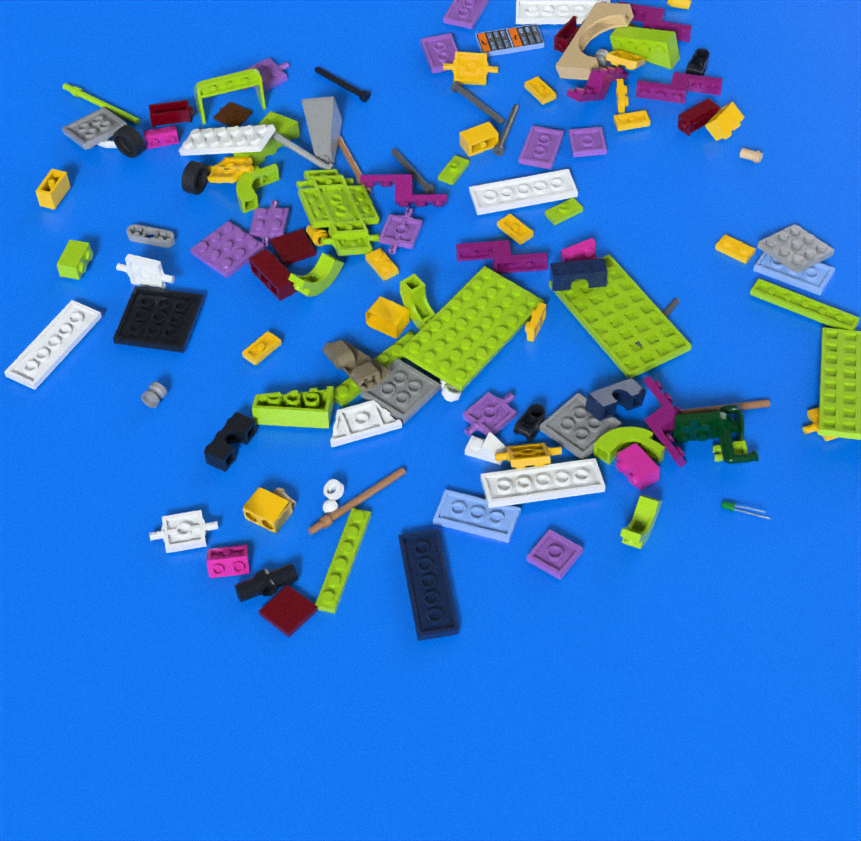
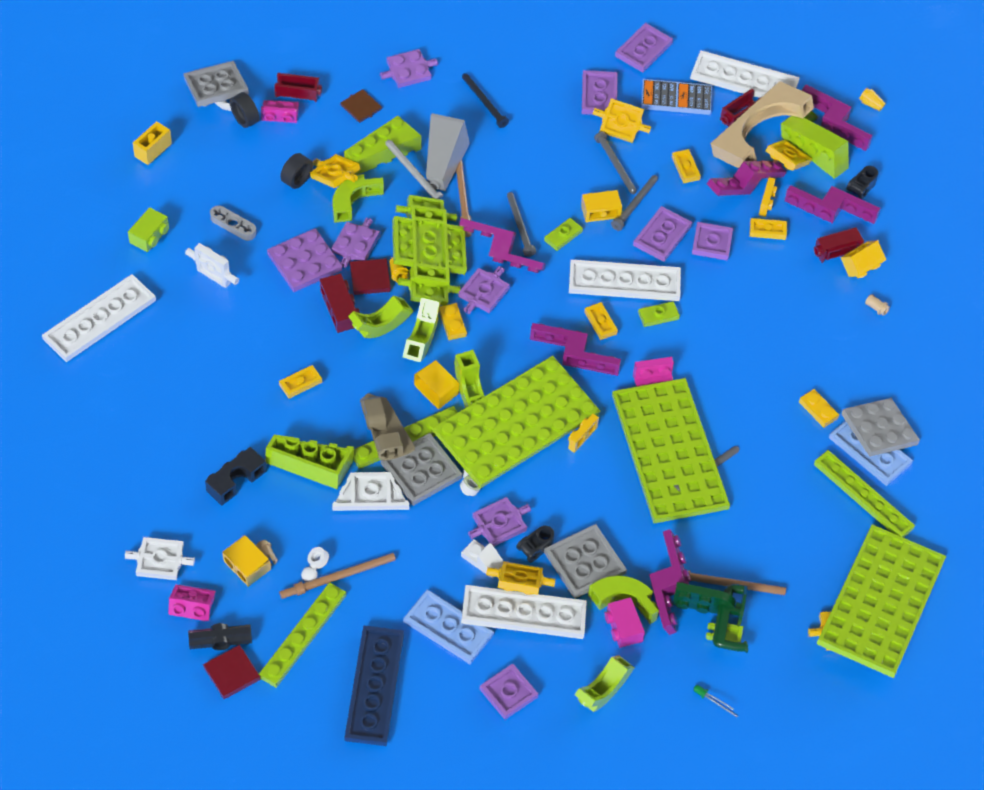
camera: 10 degrees right, 5 degrees up
lime bar [62,83,140,125] -> none
black plate [113,286,205,353] -> none
light grey wheel [141,382,167,408] -> none
white plate [178,124,276,156] -> none
lime windscreen [193,69,266,124] -> none
dark blue arch [550,258,607,291] -> none
dark blue arch [585,378,646,421] -> none
light grey wheel [594,49,609,68] -> none
none -> lime arch [403,296,441,362]

